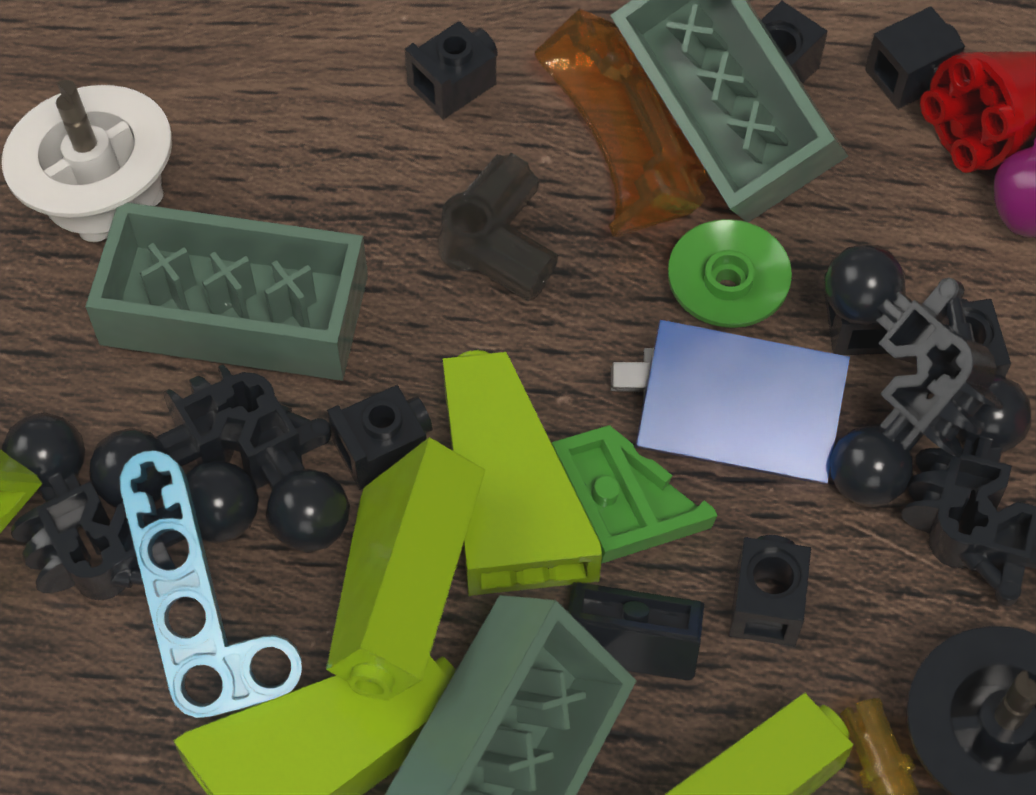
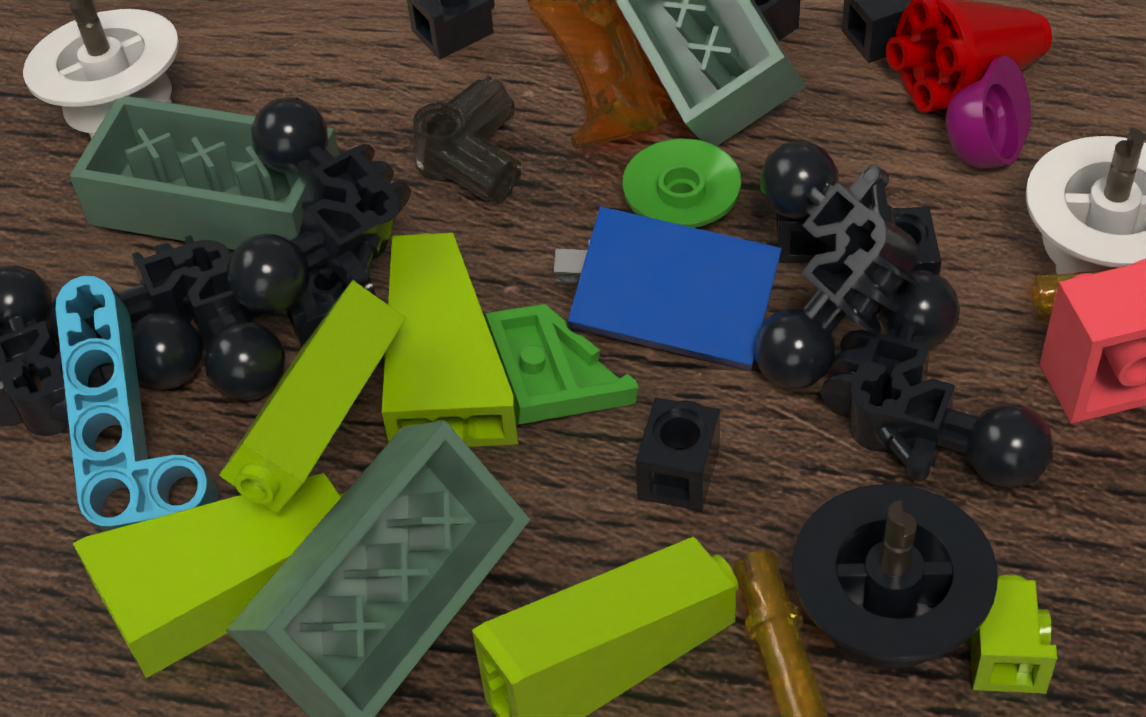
camera: 10 degrees right, 10 degrees down
black slope [567,582,705,681] -> none
none -> black piece [227,97,411,314]

